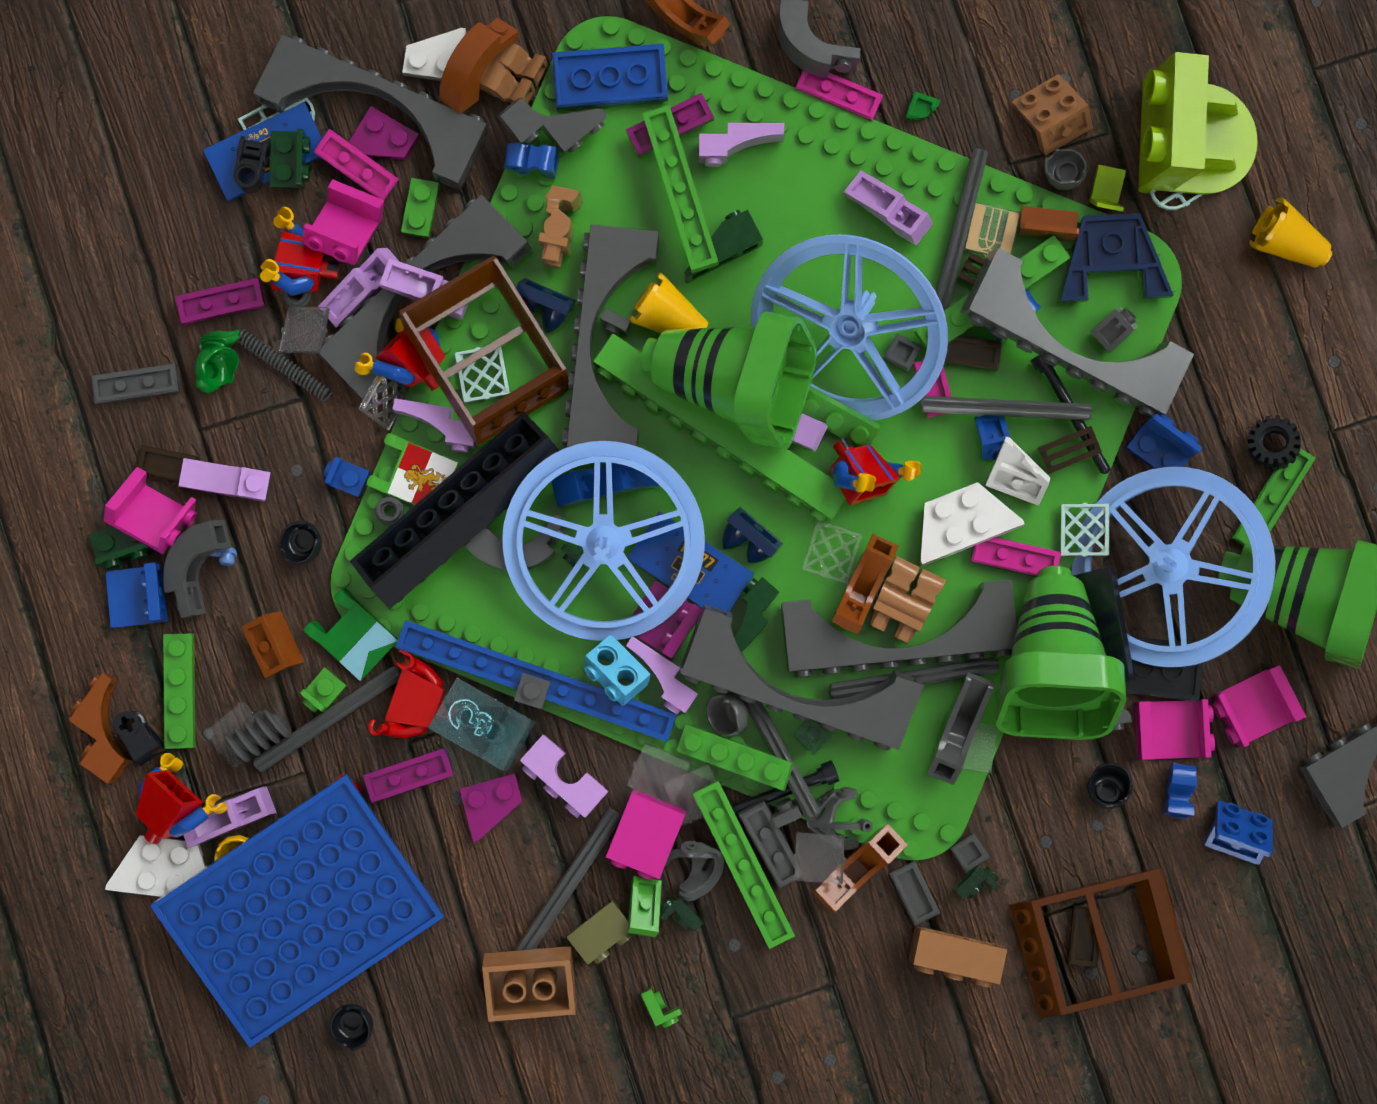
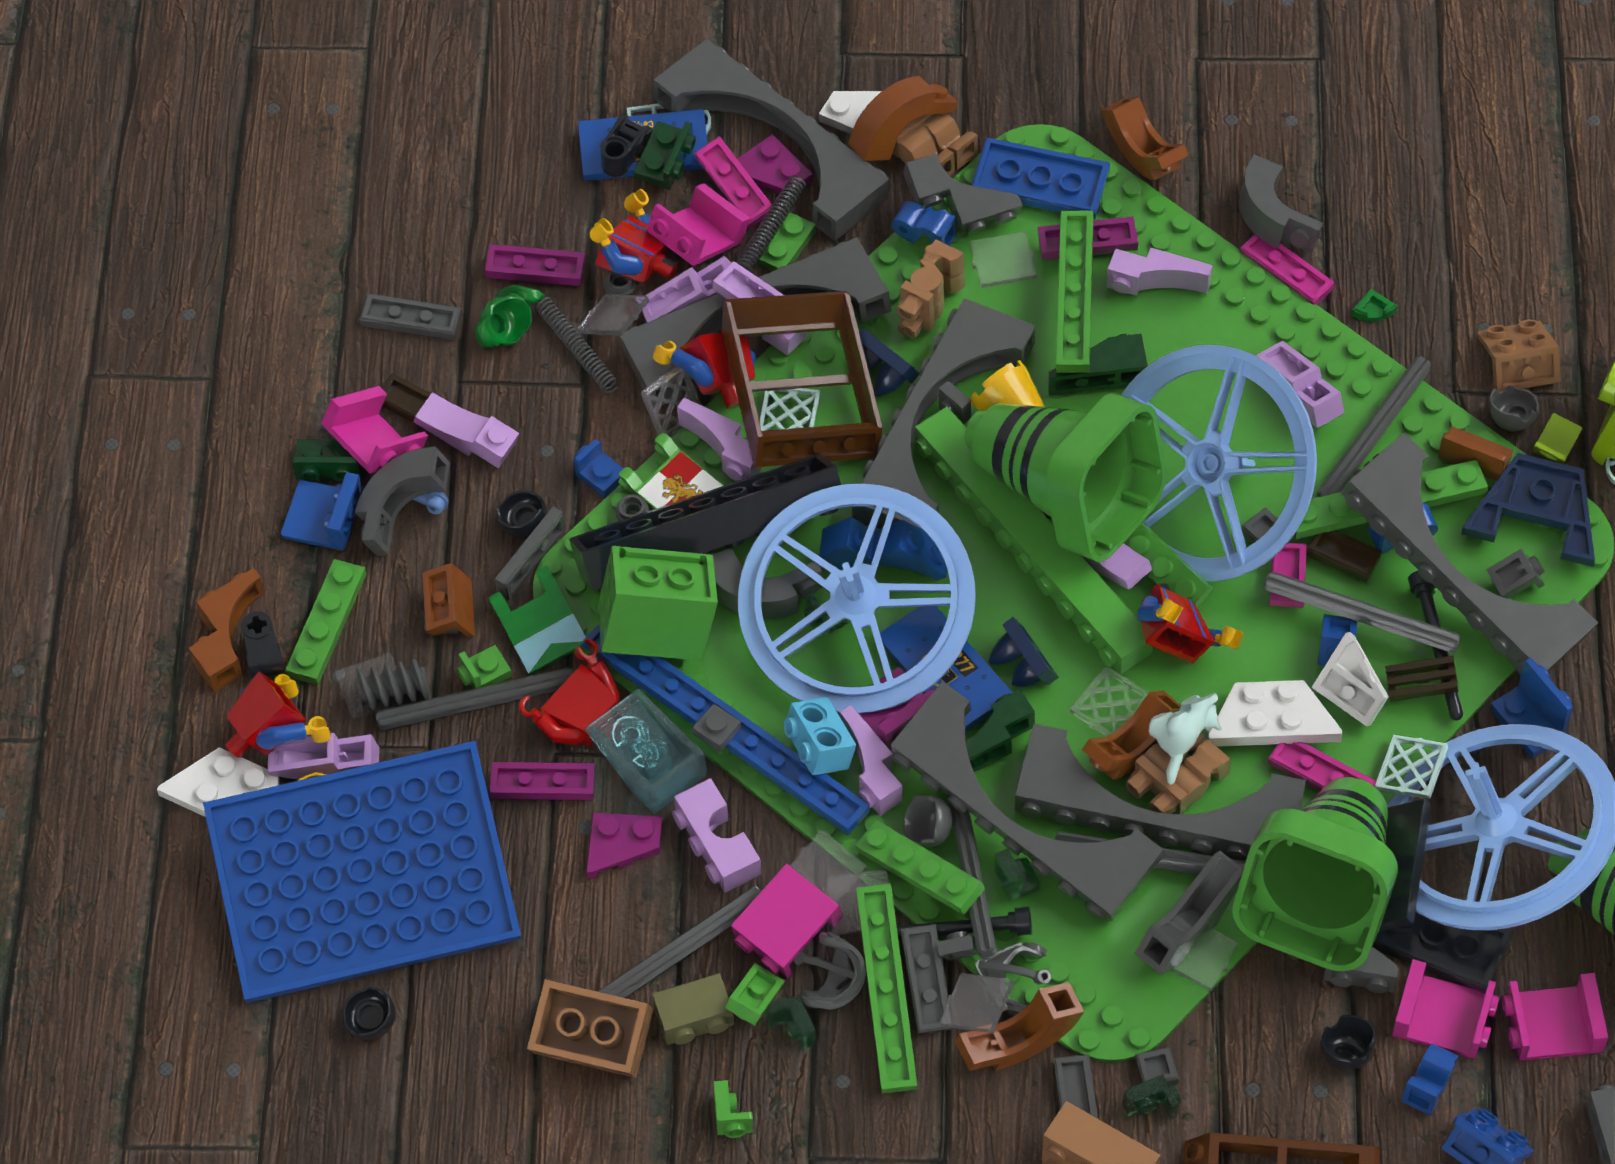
camera: 20 degrees right, 25 degrees down
piece [964,202,1021,258] -> none
none -> dark grey tile [495,506,565,601]
none -> bright green container [598,546,718,661]
none -> dark grey piece [736,176,806,273]
none -> clear piece [970,232,1037,288]
none -> light aqua animal [1148,693,1222,785]

